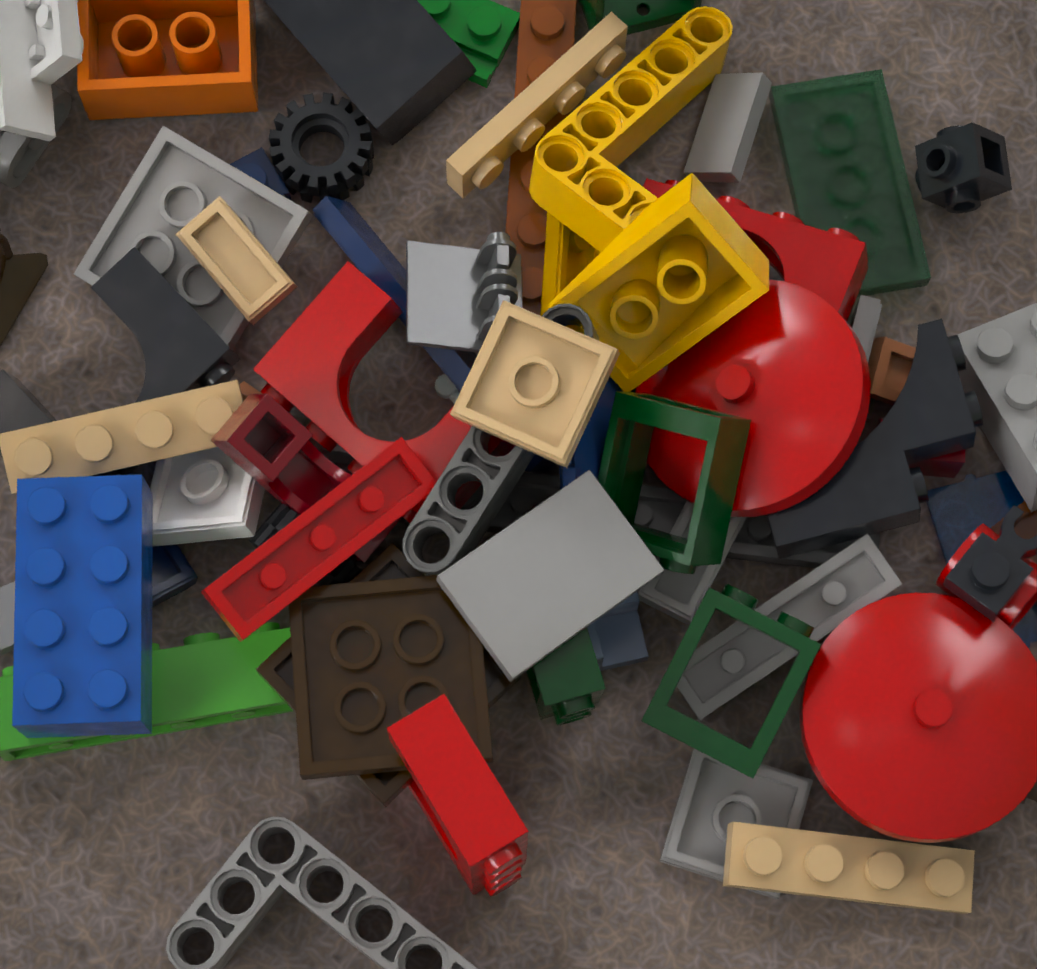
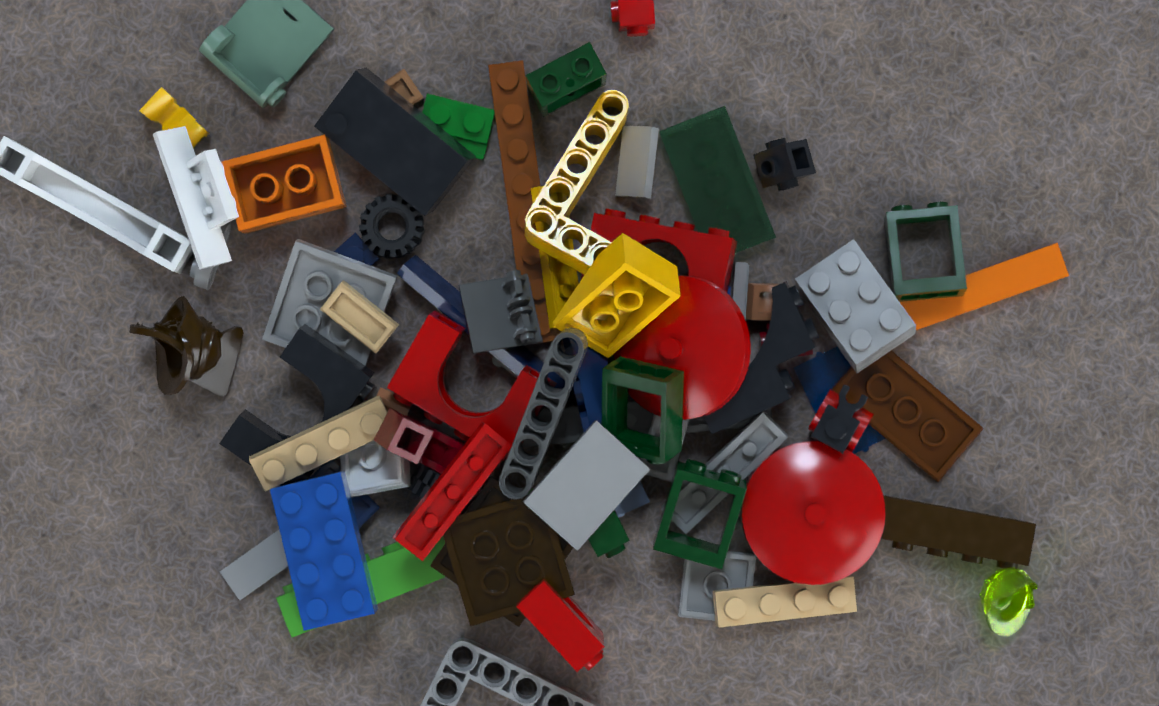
camera: 15 degrees left, 15 degrees up
tan plate [446,11,628,198] -> none
tan tile [450,300,620,468] -> none

